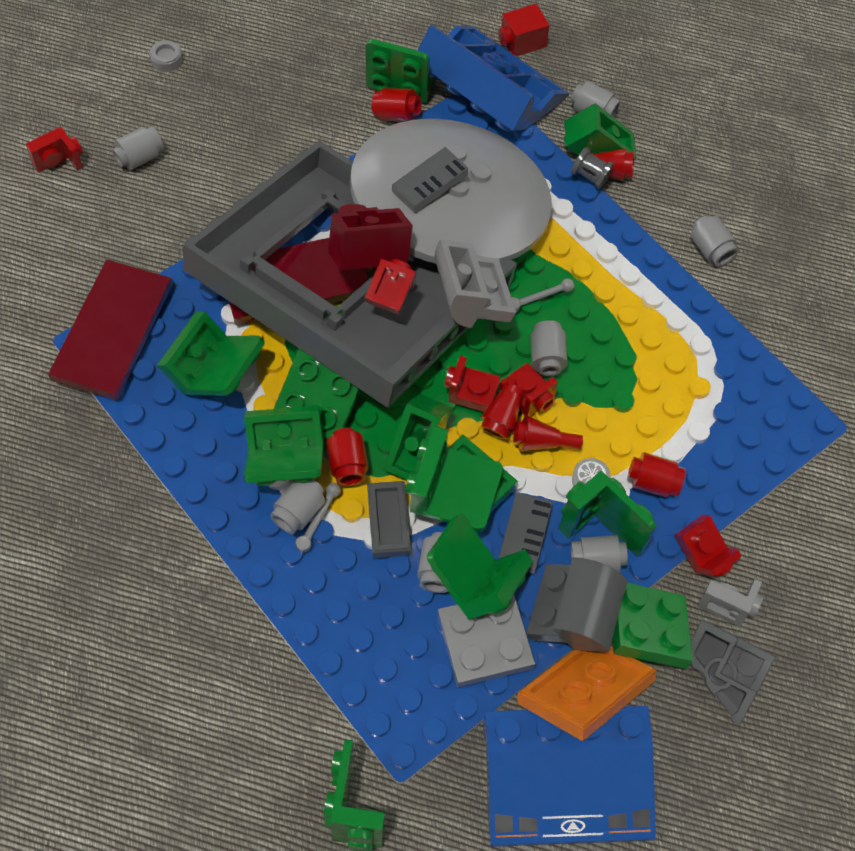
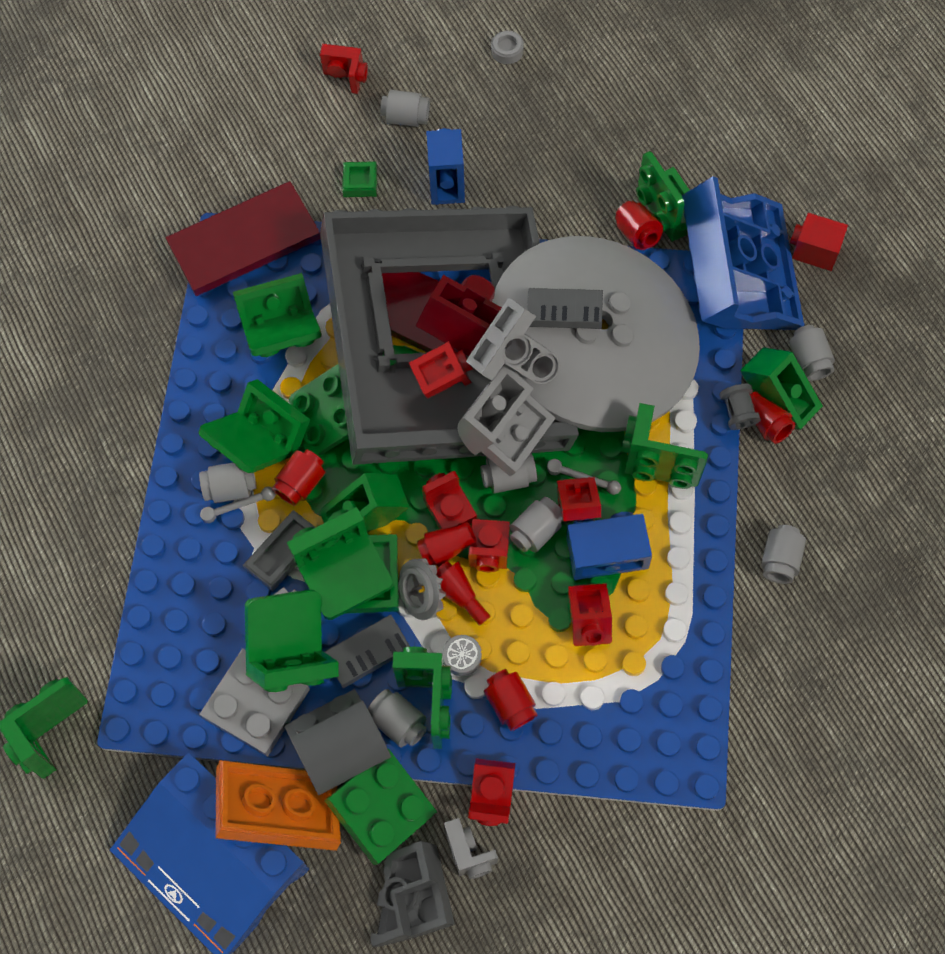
camera: 50 degrees right, 5 degrees up
none -> green tile [342,162,377,197]
none -> light grey gear [399,558,446,620]
none -> blue brick [426,128,465,205]
none -> light grey tile [466,298,560,384]
none -> light grey brick [480,453,537,494]
none -> red bracket [557,477,601,521]
none -> blue brick [566,512,652,580]
none -> red bracket [568,583,612,646]
none -> green bracket [621,403,708,489]

